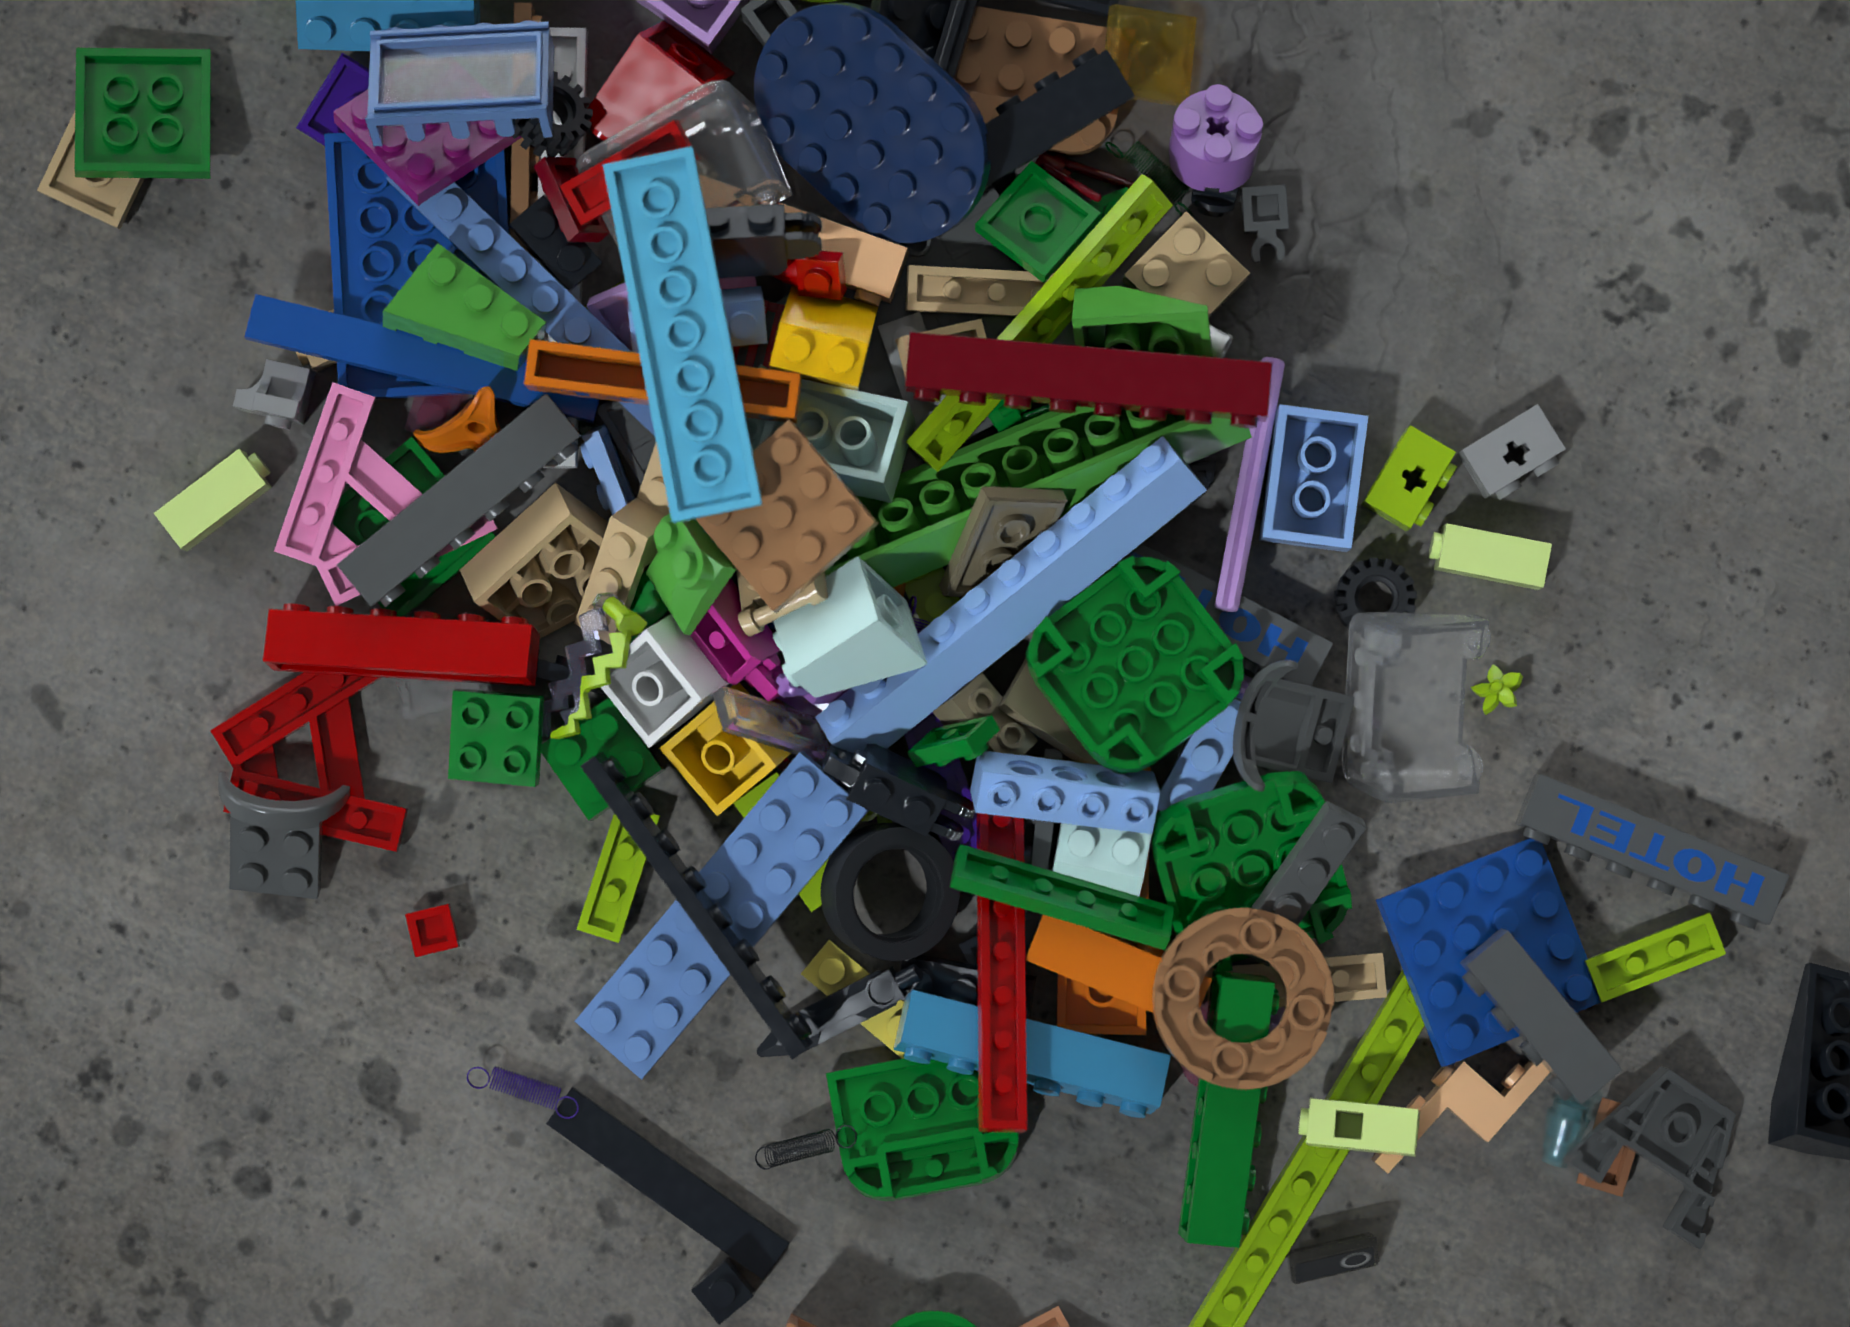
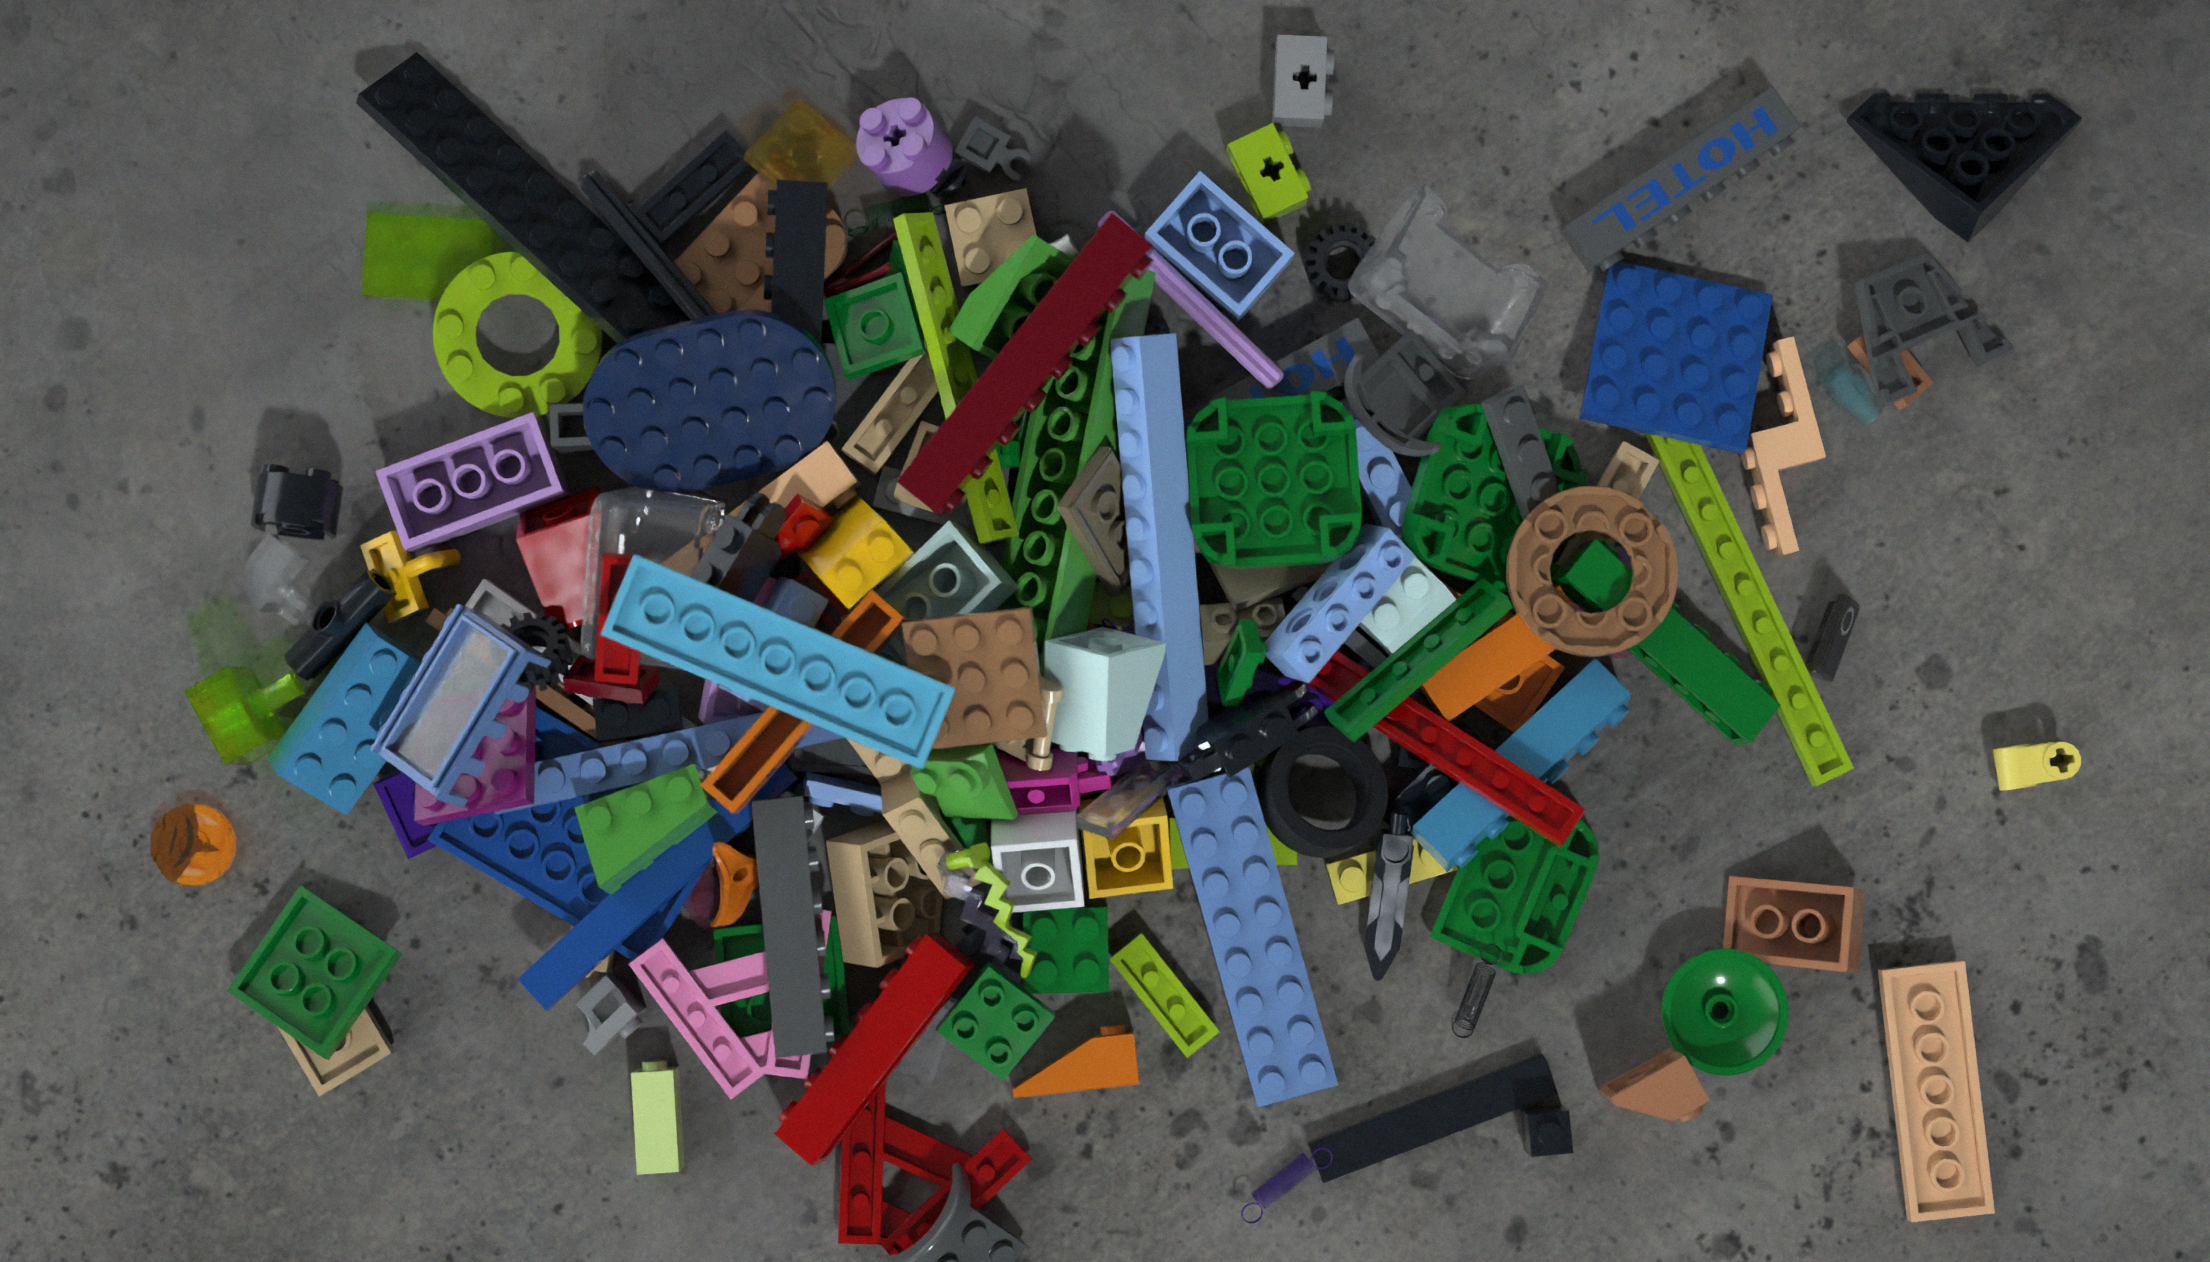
camera: 60 degrees left, 0 degrees up
red plate [405,903,460,957] -> none
black plate [580,751,813,1060] -> none
yellowish green brick [1299,1098,1420,1157] -> none
yellowish green brick [1429,523,1552,590] -> none
dark grey brick [1460,928,1623,1105] -> none
lime plant [1471,664,1523,715] -> none
lime plate [1585,912,1726,1003] -> none
none -> orange slope [1013,1024,1139,1098]

